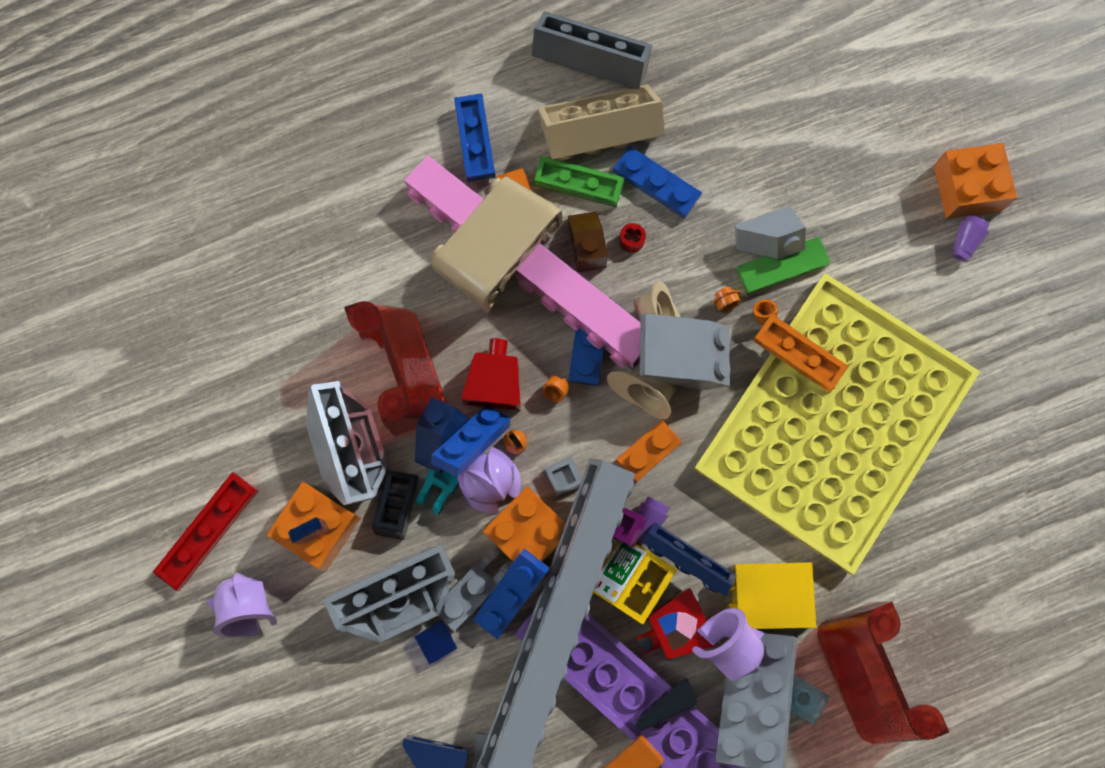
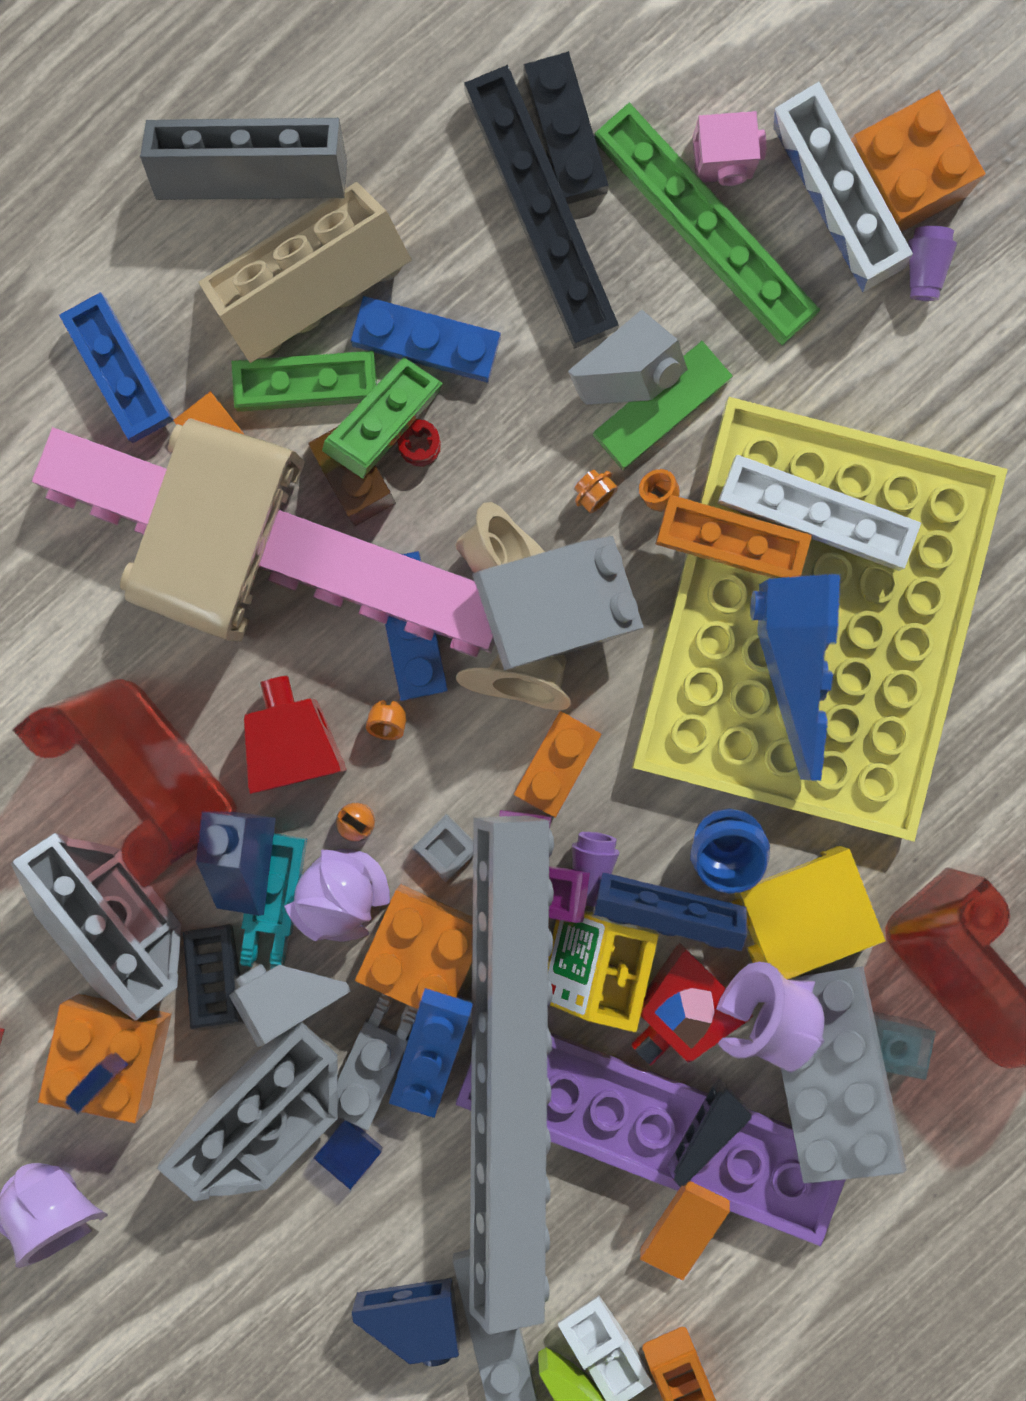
camera: 25 degrees left, 10 degrees up
blue plate [431,406,511,477] -> none
none -> light grey slope [229,964,351,1047]
none -> bright green tile [322,357,443,479]
none -> black plate [464,65,619,349]
none -> black plate [523,51,609,204]
none -> bright green tile [594,102,820,346]
none -> blue helmet [690,808,770,894]
none -> bright pink brick [692,111,767,186]
none -> white plate [717,455,921,571]
none -> blue wedge [750,574,840,781]
none -> white brick [773,82,913,292]

